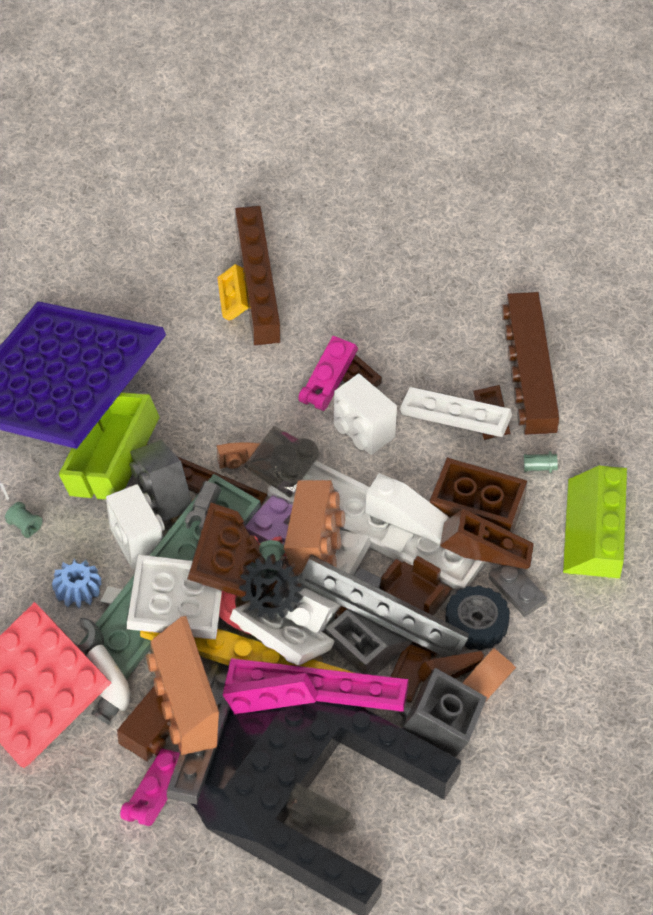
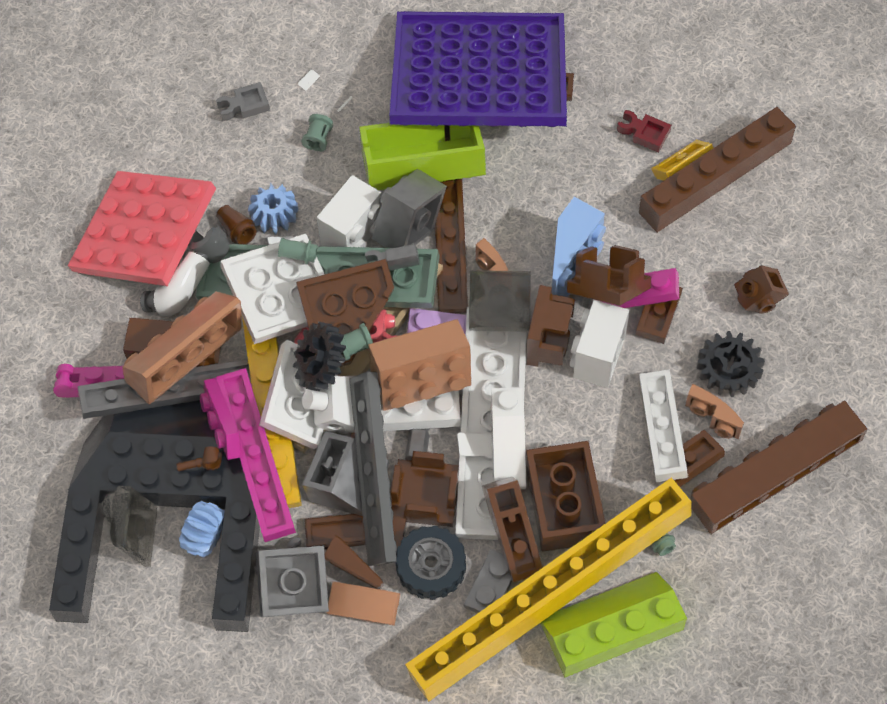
camera: 65 degrees right, 10 degrees up
none -> reddish brown hand [176,446,222,471]
none -> light blue gear [179,501,225,558]
none -> reddish brown cone [216,205,257,245]
none -> sand green pin [278,238,318,265]
none -> yellow brick [405,477,691,702]
none -> reddish brown panel [526,285,575,367]
none -> light blue slope [552,197,606,297]
none -> reddish brown panel [567,245,652,306]
none -> dark red plate [617,110,672,153]
none -> nougat slope [685,384,744,439]
none -> black gear [696,331,765,397]
none -> reddish brown brick [734,265,789,314]

